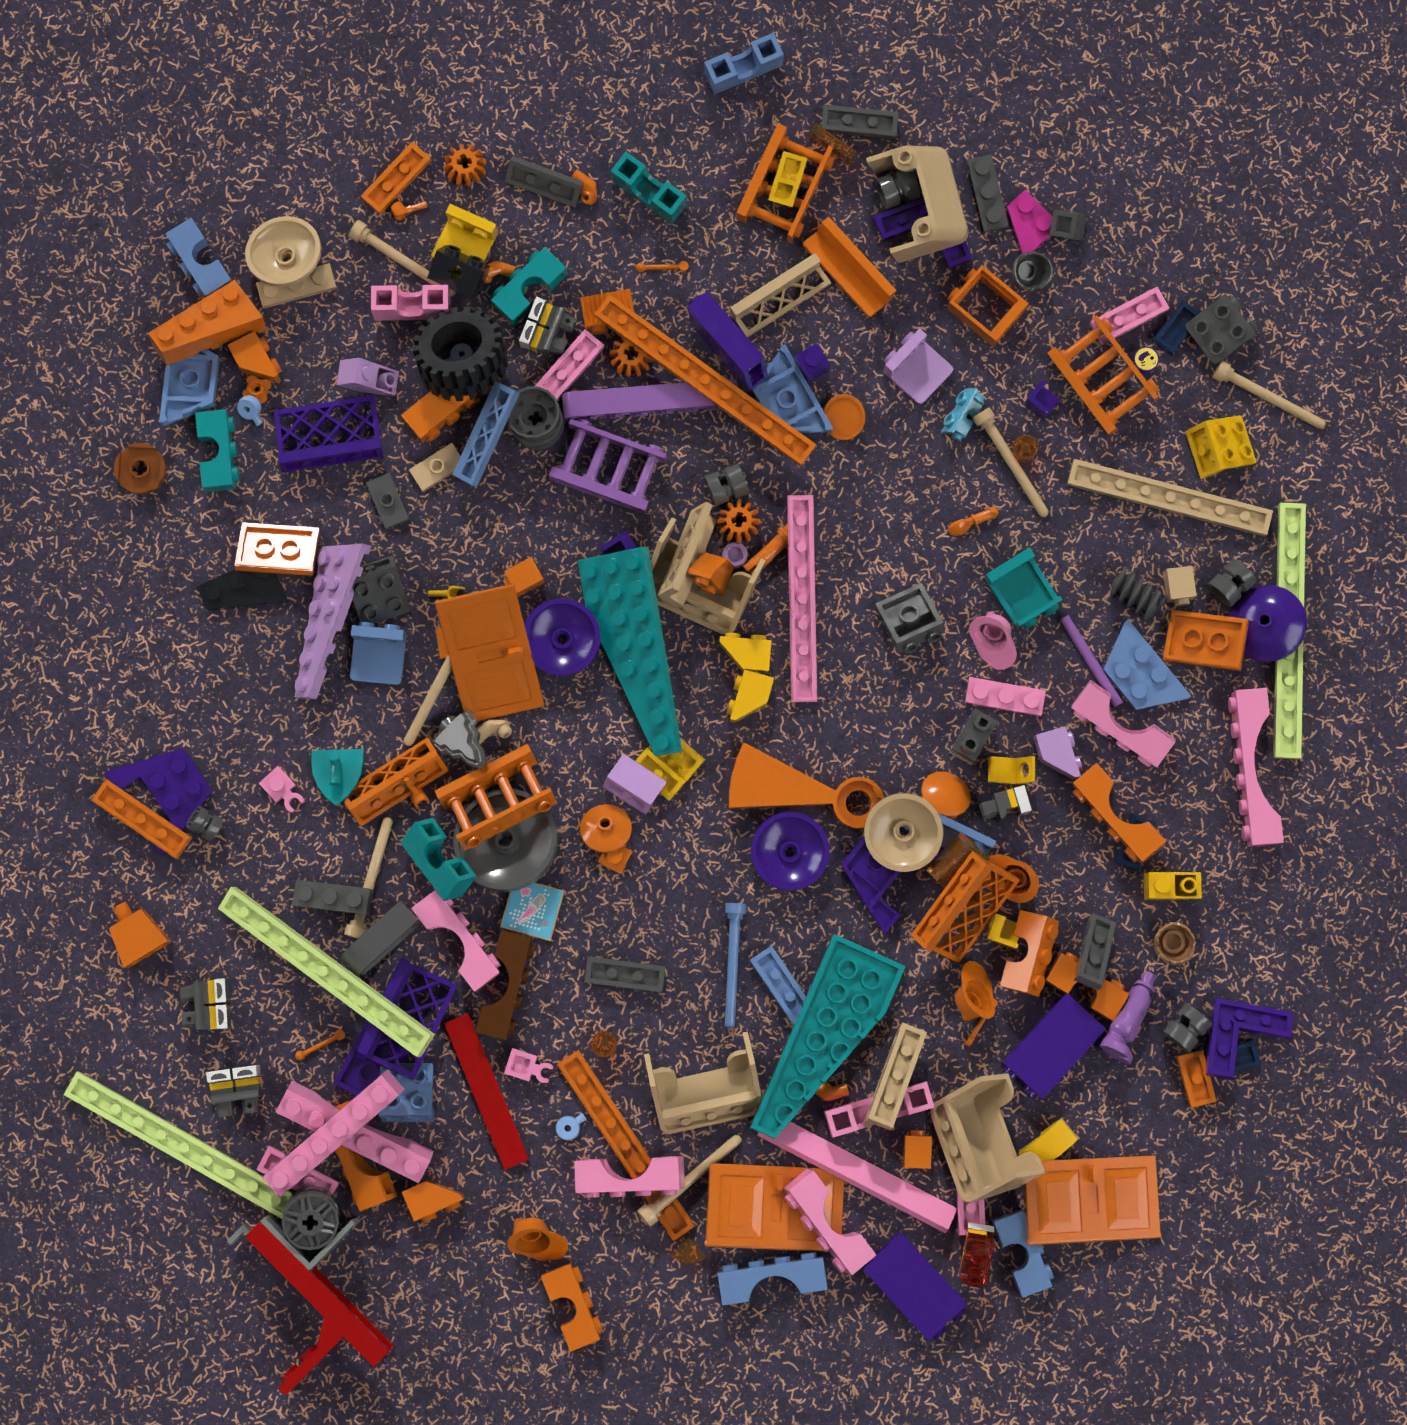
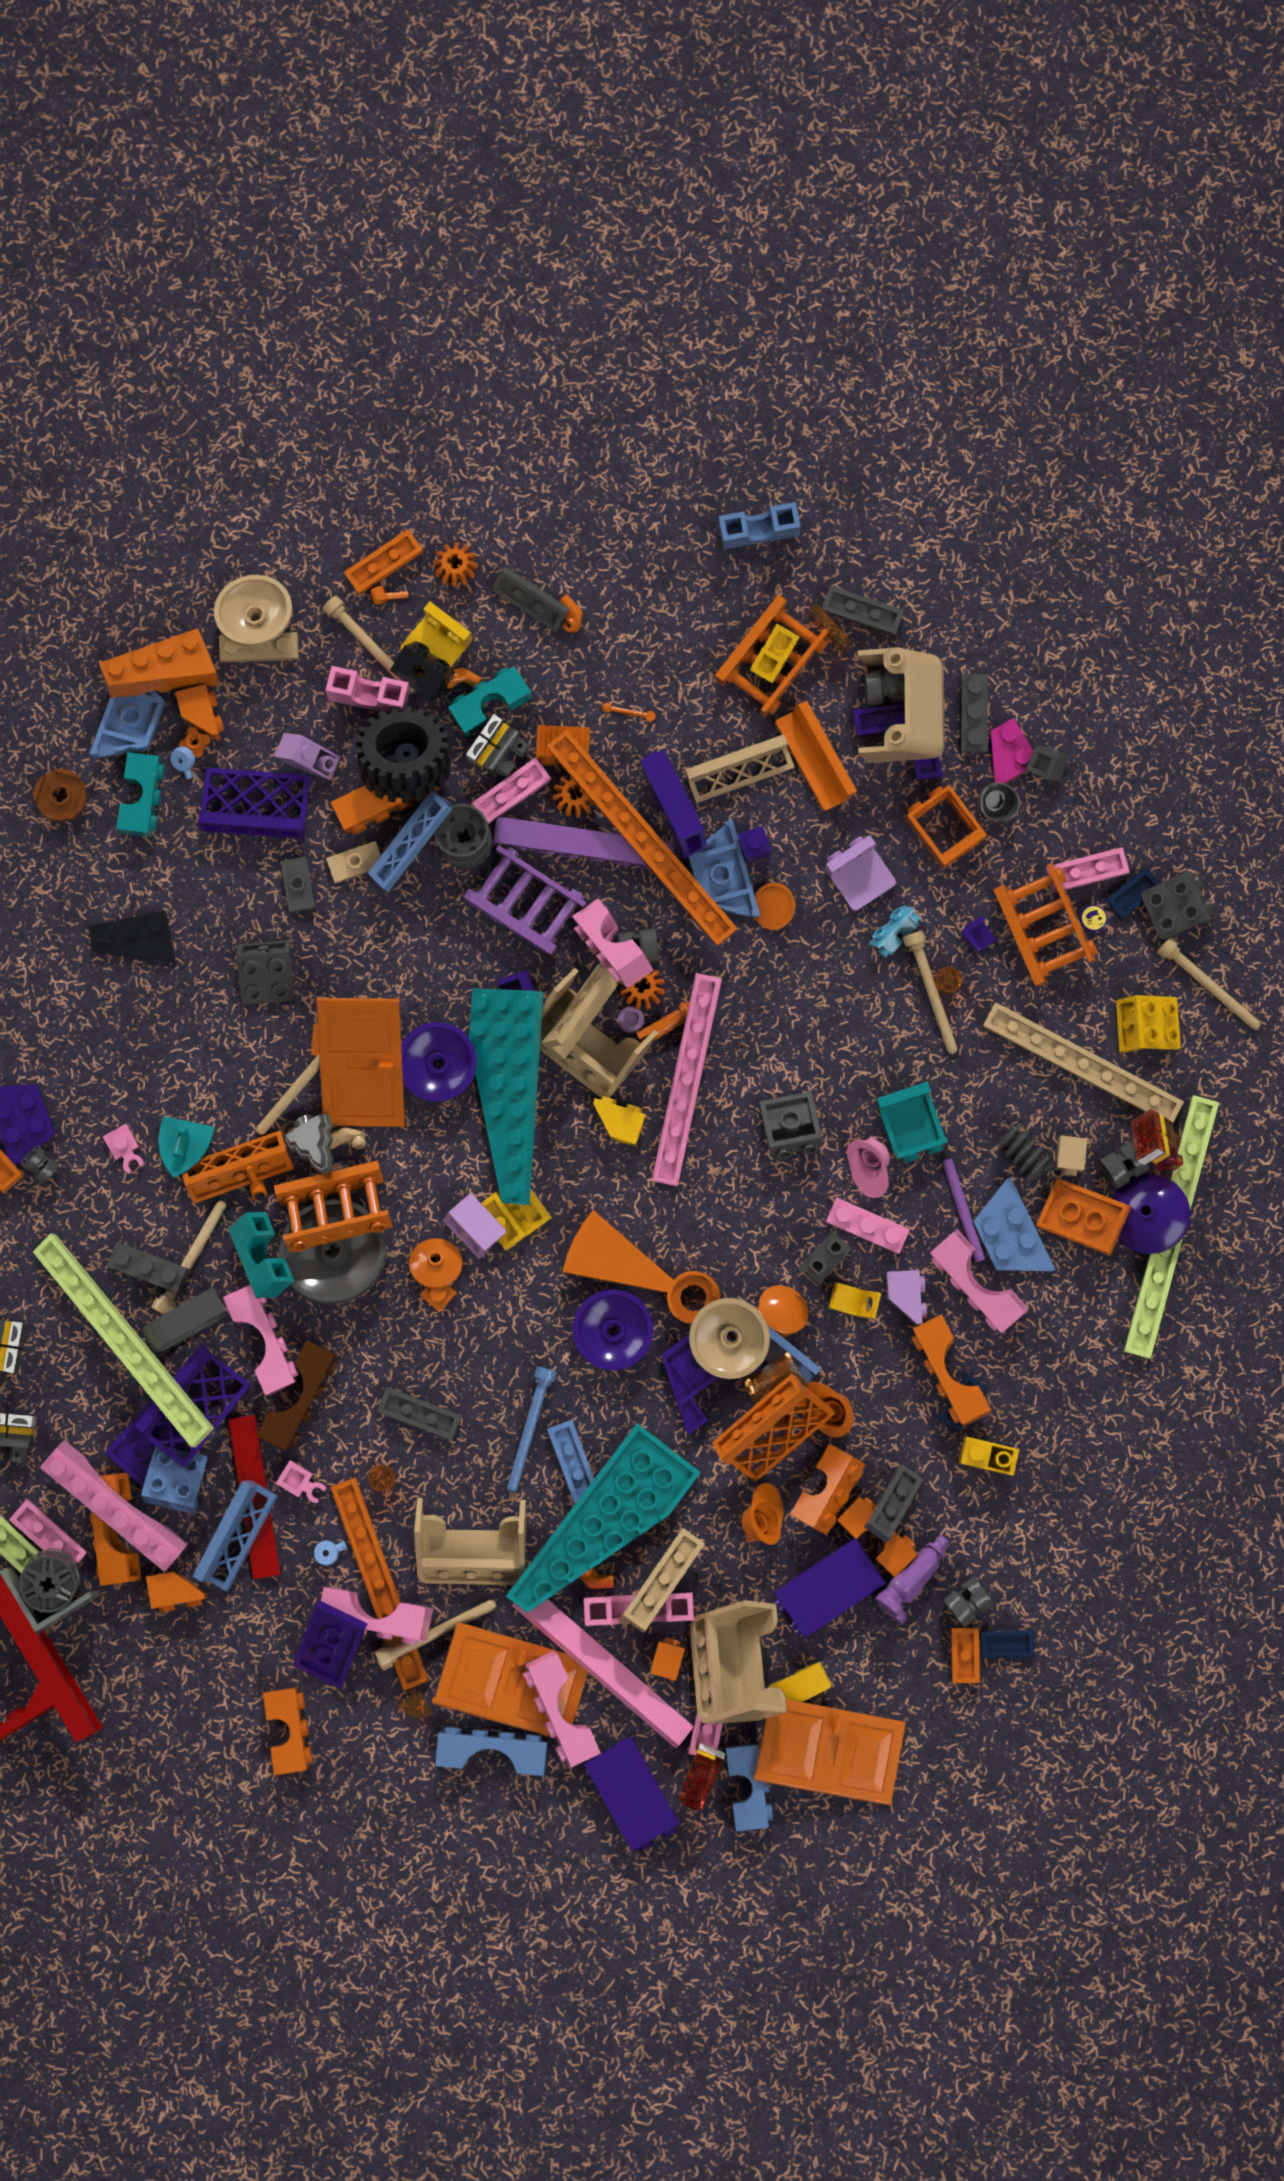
camera: 20 degrees right, 0 degrees up
medium blue arch [165,218,232,298] -> none
tile [235,522,319,576] -> none
bright pink arch [262,1069,405,1198] -> none
lavender wing [295,543,371,699] -> none
orange hinge [295,1030,346,1061] -> none
medium blue bracket [350,622,407,685] -> none
yellow hand [428,586,466,598] -> none
medium azure tile [500,883,565,941] -> none
orange brick [503,557,545,597] -> none
orange piece [507,1217,568,1260] -> none
teal arch [610,152,687,225] -> none
orange slope [687,552,734,596] -> none
yellow slope [726,669,774,723] -> none
orange piece [948,507,999,536] -> none
orange hinge [965,998,998,1047] -> none
dark grey hips [979,785,1032,822] -> none
yellow panel [985,914,1019,950] -> none
medium nougat hair [1154,922,1196,965] -> none
dark purple plate [1205,998,1293,1080] -> none
bright pink arch [1228,688,1284,847] -> none
none -> medium blue fence [193,1480,278,1591]
none -> dark purple plate [293,1600,368,1689]
none -> bright pink arch [572,899,653,988]
none -> clear red hips [1131,1108,1183,1173]

